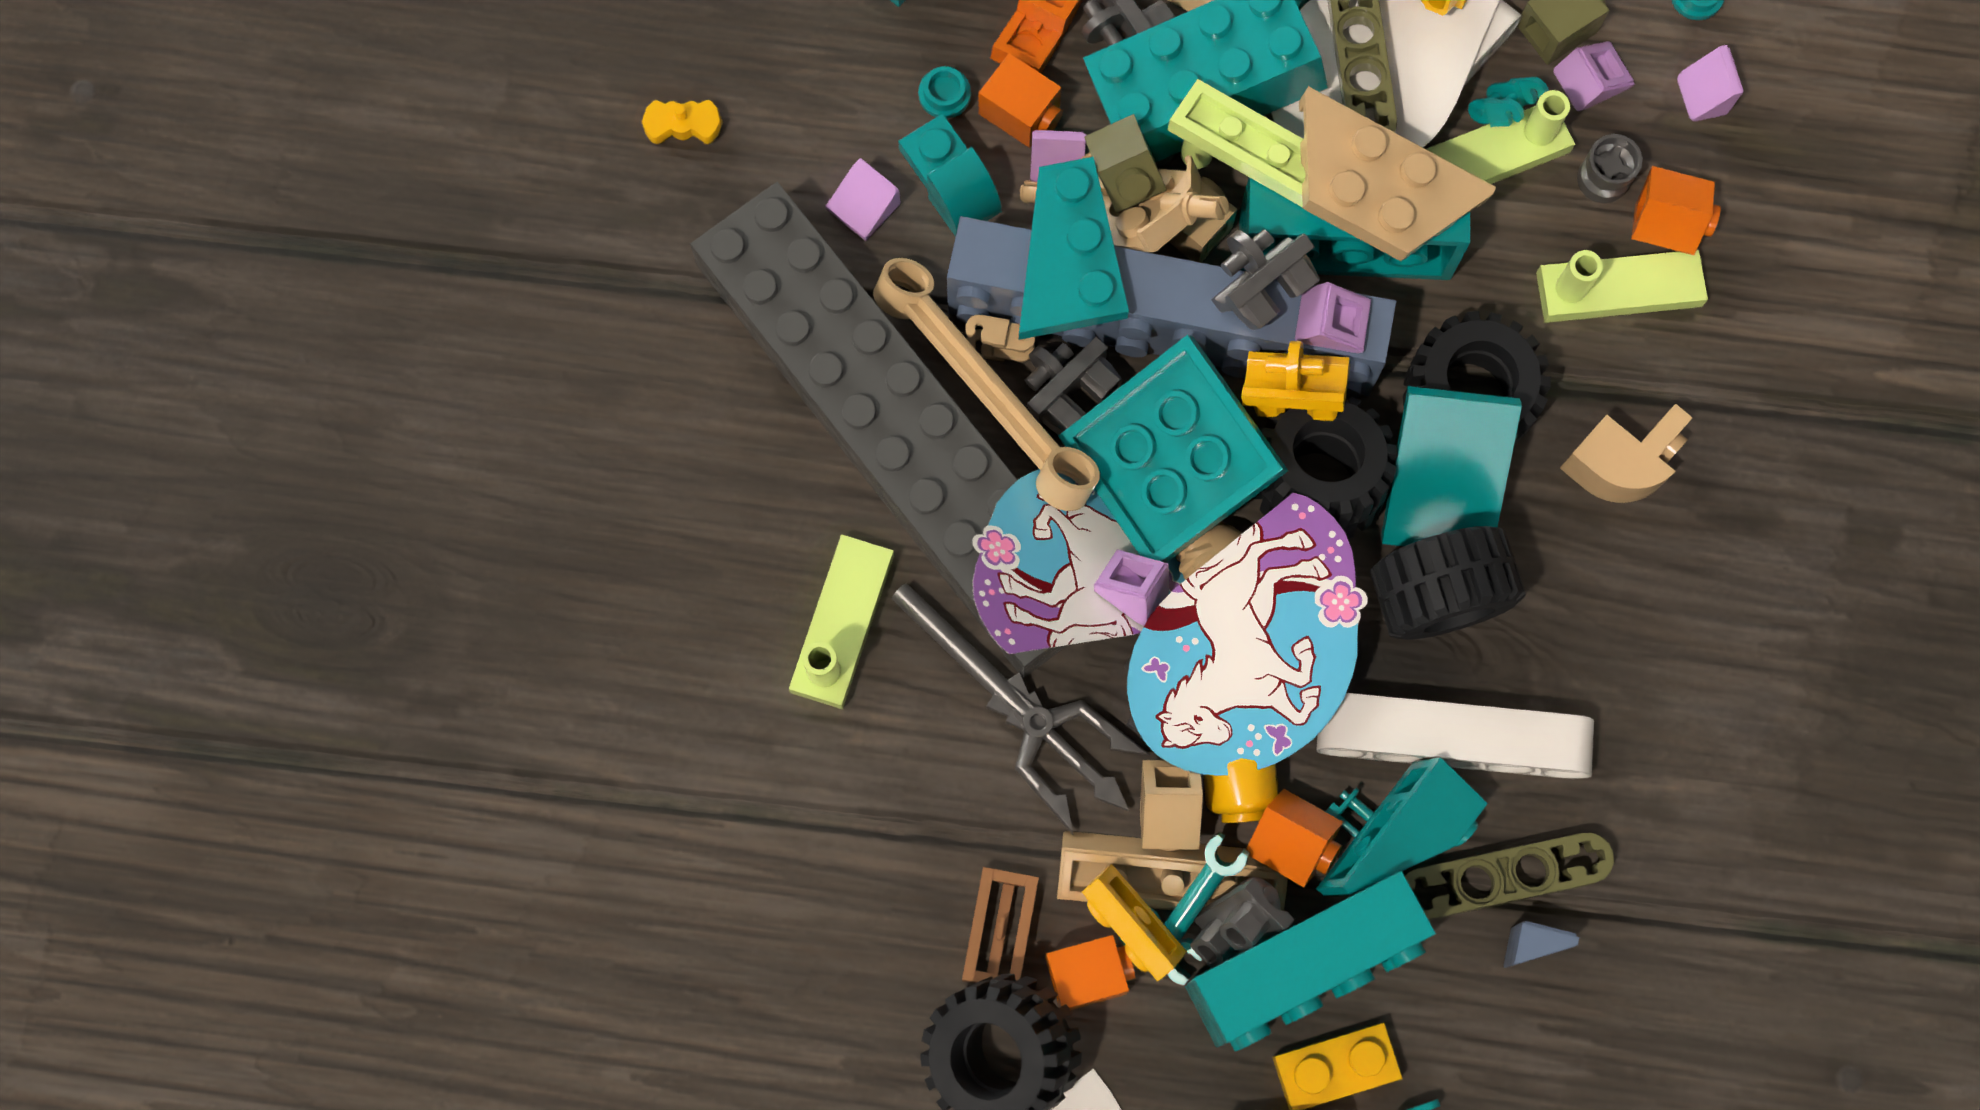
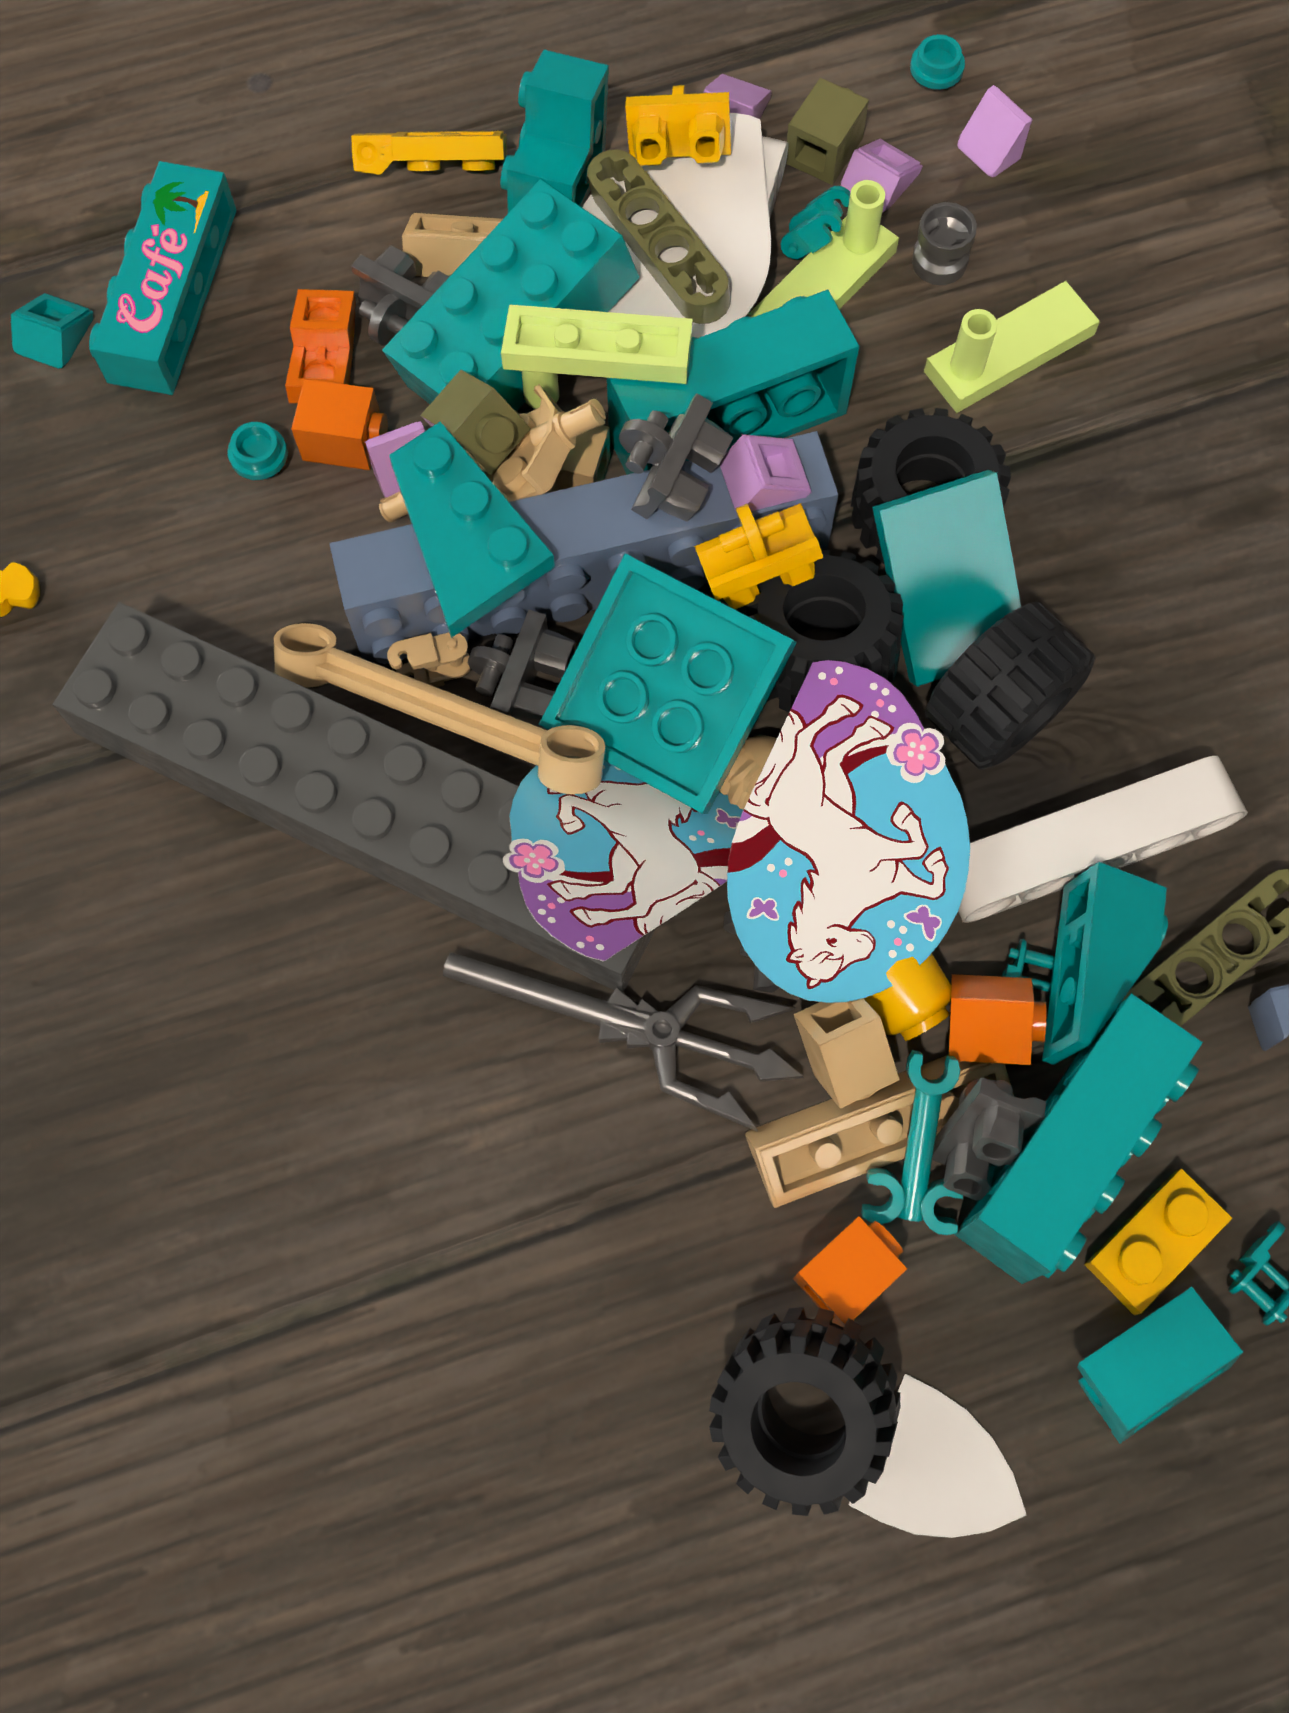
camera: 25 degrees left, 5 degrees down
yellowish green piece [789,534,894,709] -> none
lavender slope [826,158,901,241] -> none
teal brick [898,113,1002,237] -> none
medium nougat tile [962,867,1039,983] -> none
yellow plate [1082,864,1187,982] -> none
lavender slope [1094,549,1169,626] -> none
tan wing [1299,86,1496,261] -> none
tan brick [1560,404,1693,503] -> none
orange brick [1631,166,1721,255] -> none

